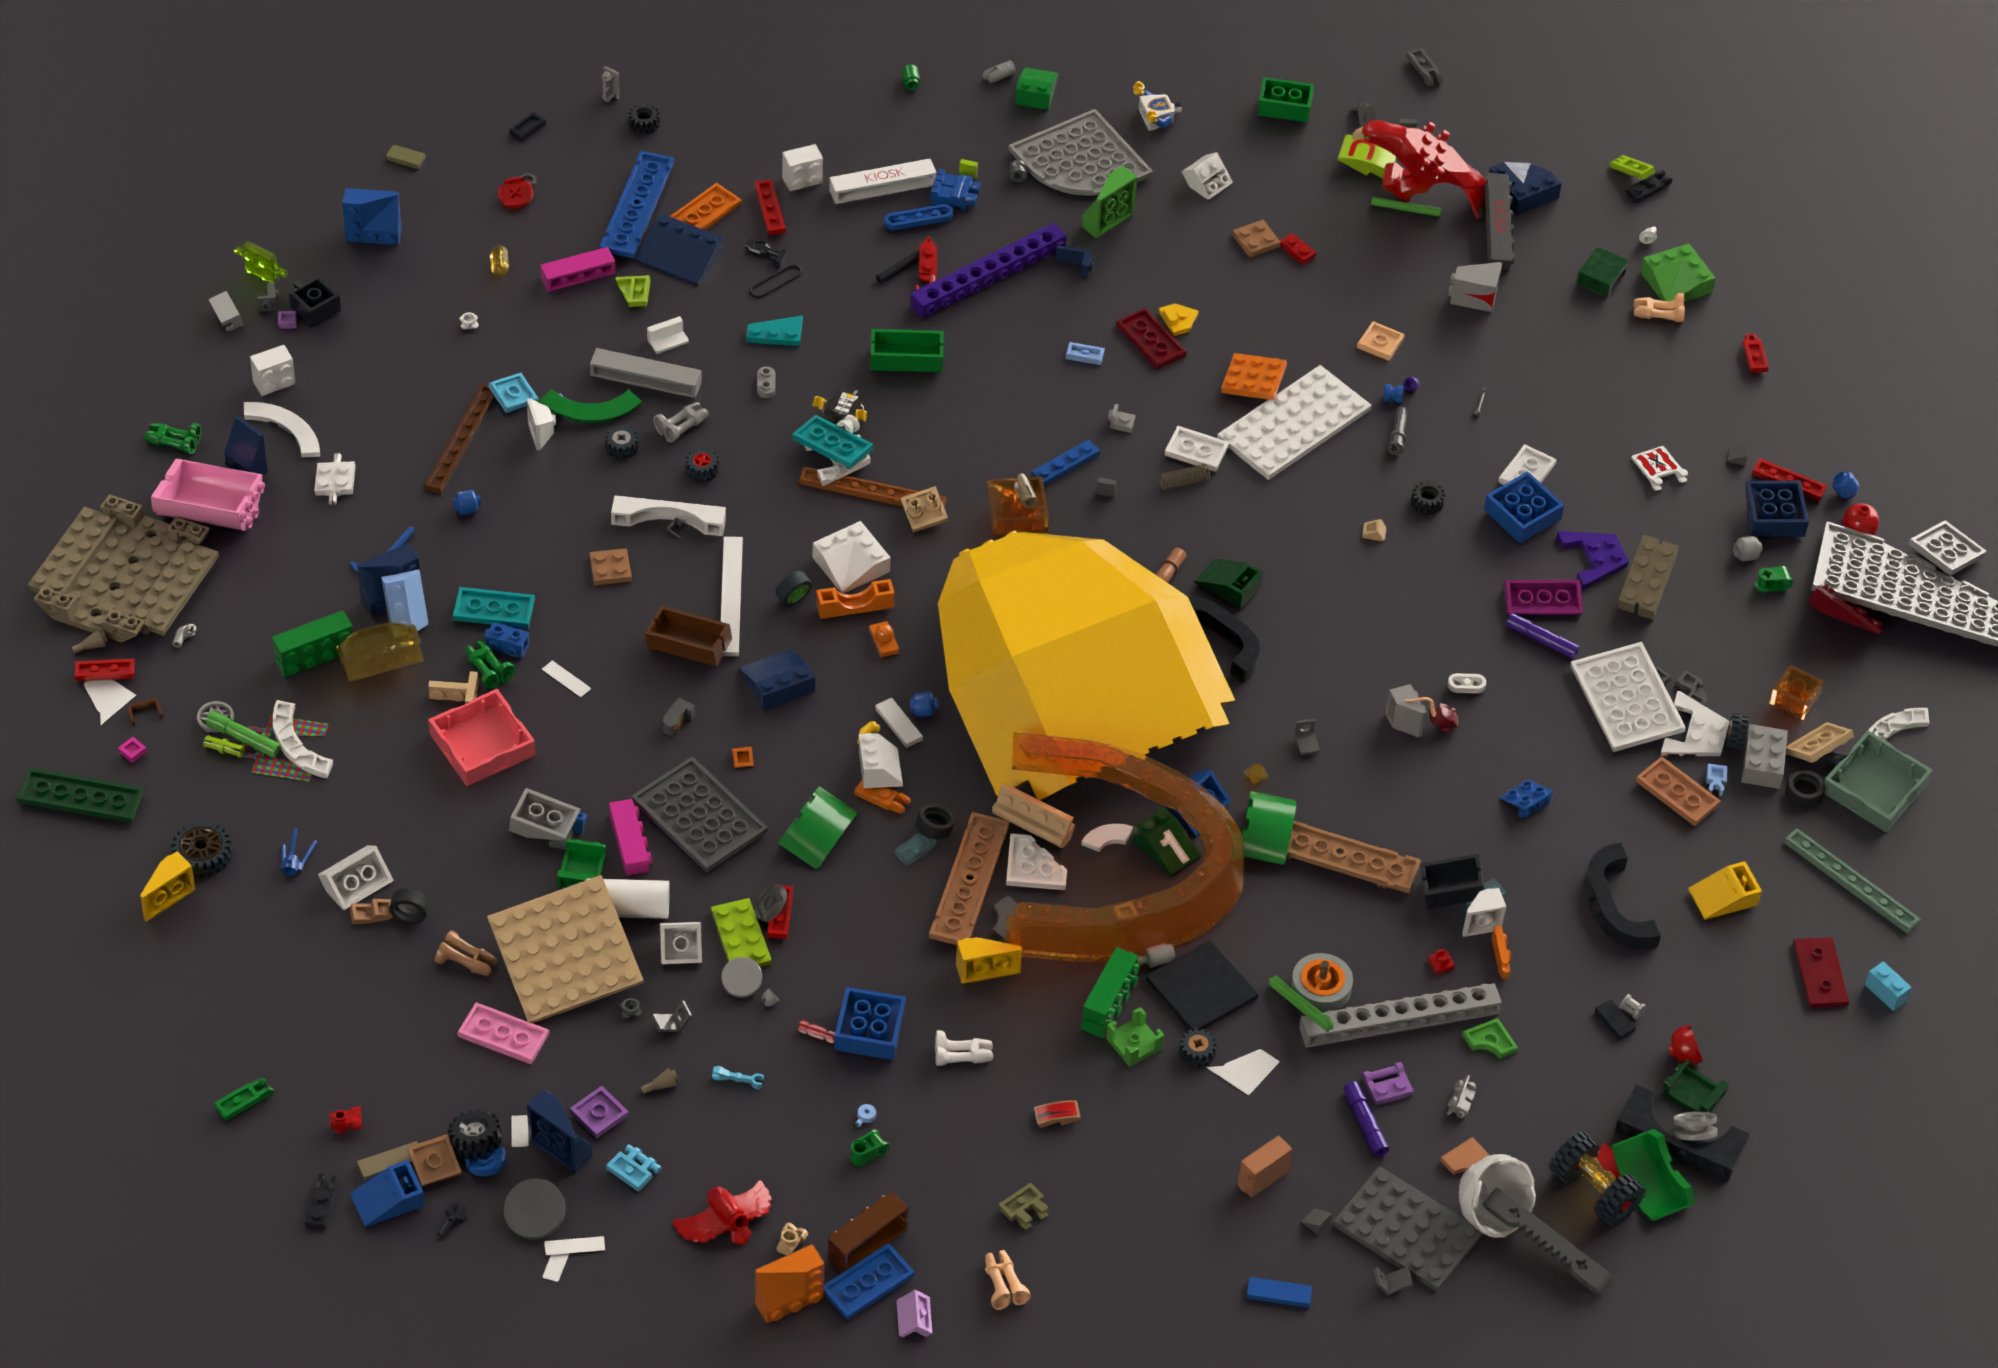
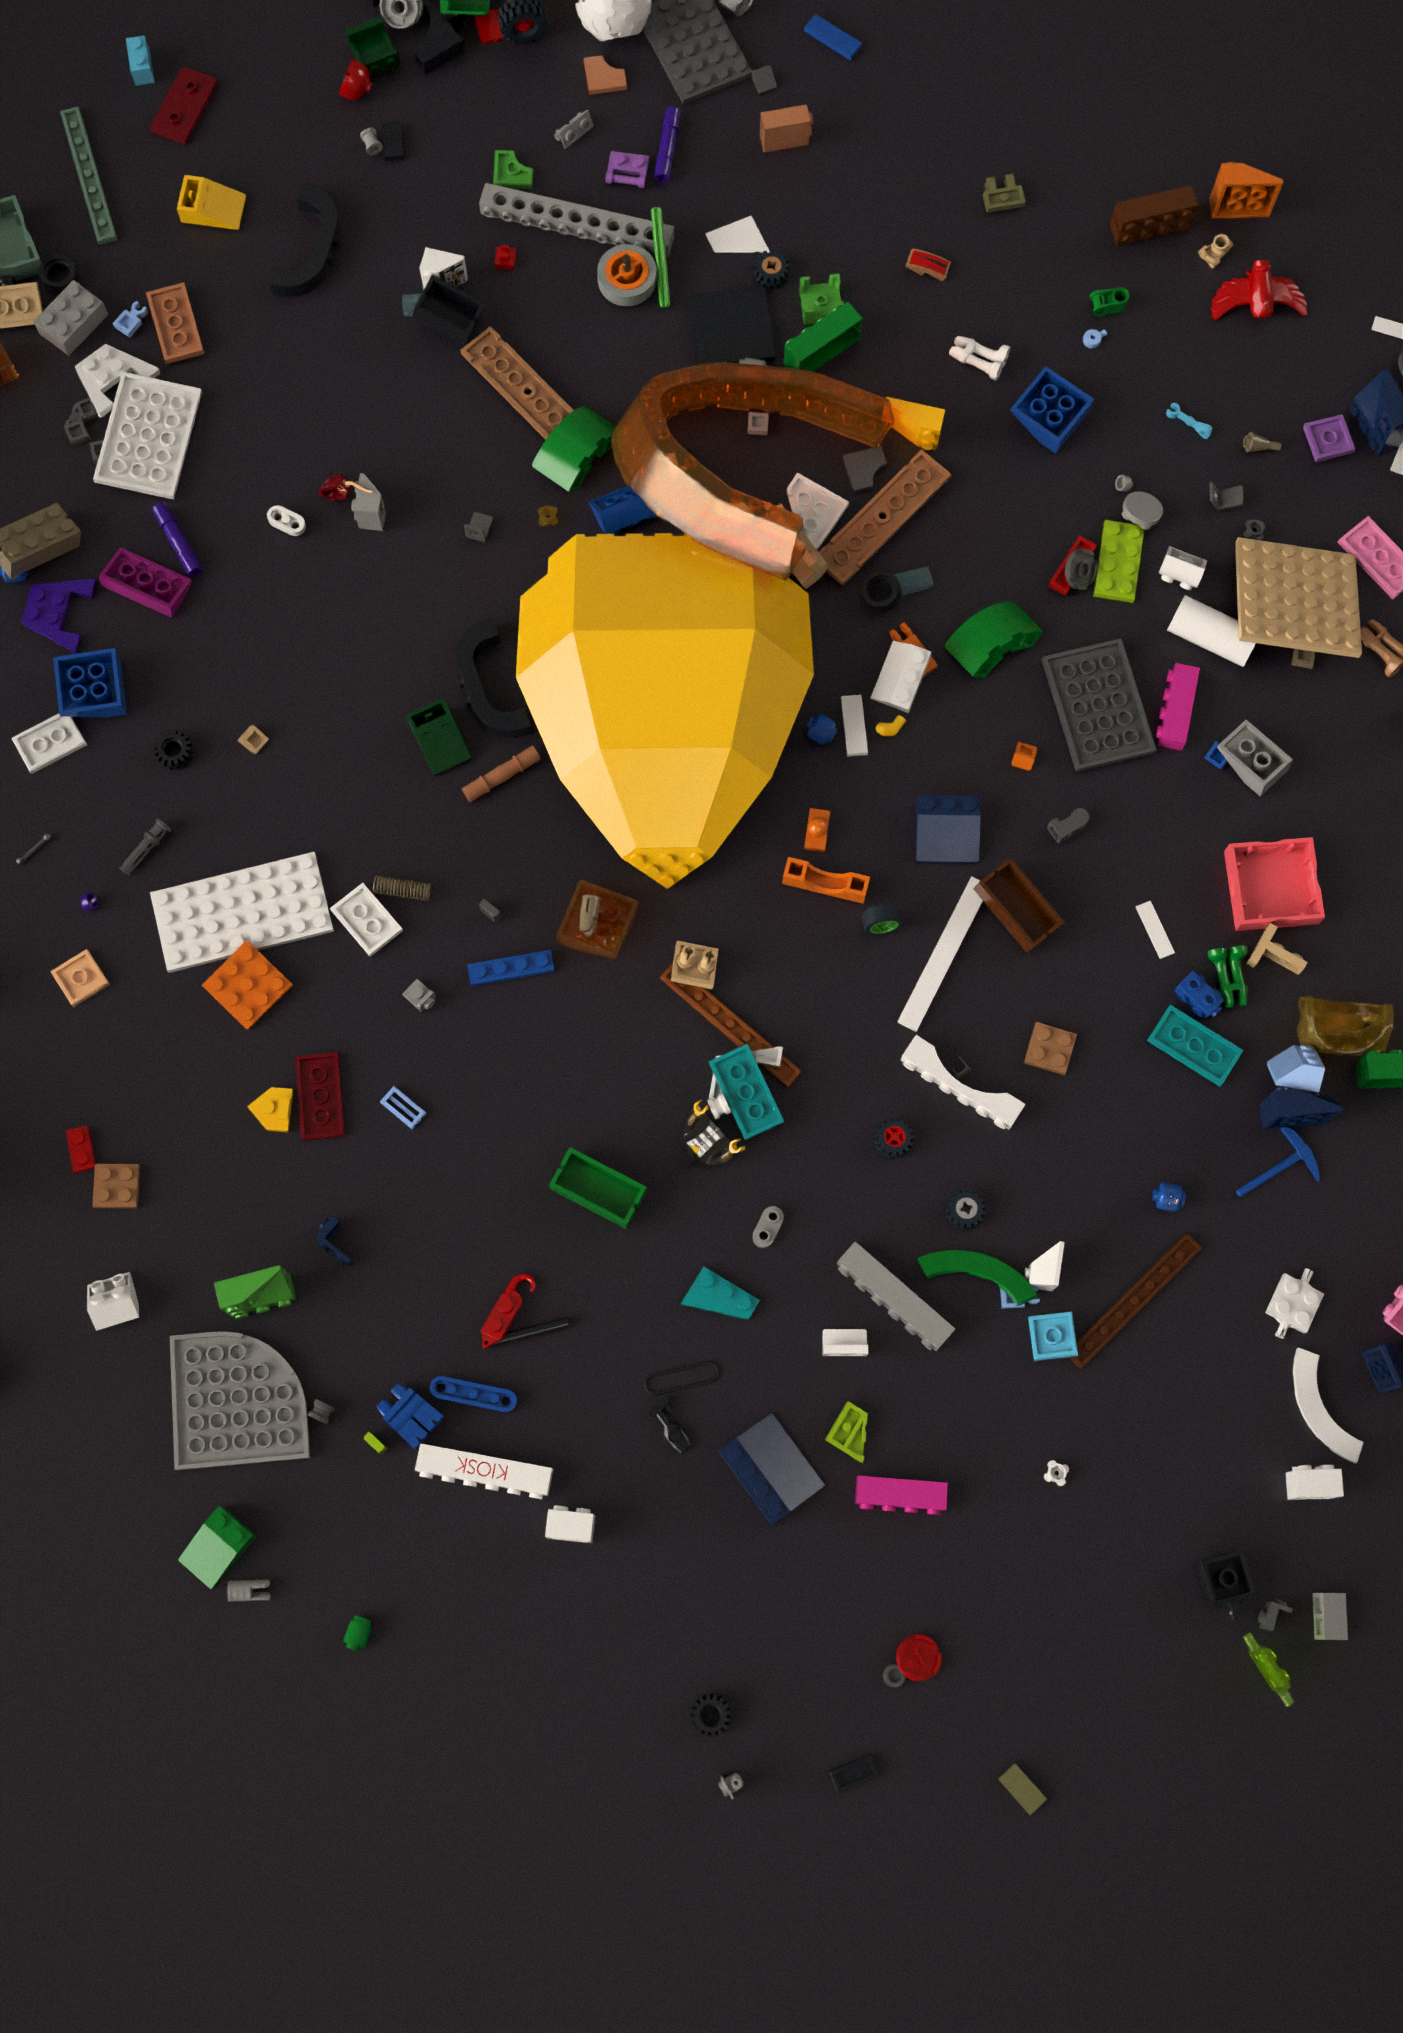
camera: 150 degrees left, 25 degrees up
medium lavender tile [278,311,297,329] -> none
blue slope [342,188,402,245] -> none
clear yellow plate [490,245,509,276] -> none
green panel [557,839,606,889] -> none
blue piece [599,151,674,258] -> none
medium azure plate [606,1145,662,1192] -> none
light grey piece [653,402,709,443] -> none
orange tile [670,183,742,230] -> none
red plate [755,179,786,236] -> none
axle [798,1020,835,1043] -> none
white slope [812,521,891,594] -> none
blue plate [824,1243,915,1320] -> none
lavender panel [897,1290,933,1337] -> none
dark purple brick [910,223,1067,318] -> none
light nougat piece [985,1250,1031,1310] -> none
torso [1133,81,1182,131] -> none
blue wheel [1383,384,1404,403] -> none
orange hinge [1491,926,1511,979] -> none
blue hinge [1500,780,1554,818] -> none
black wheel [1726,713,1749,749] -> none

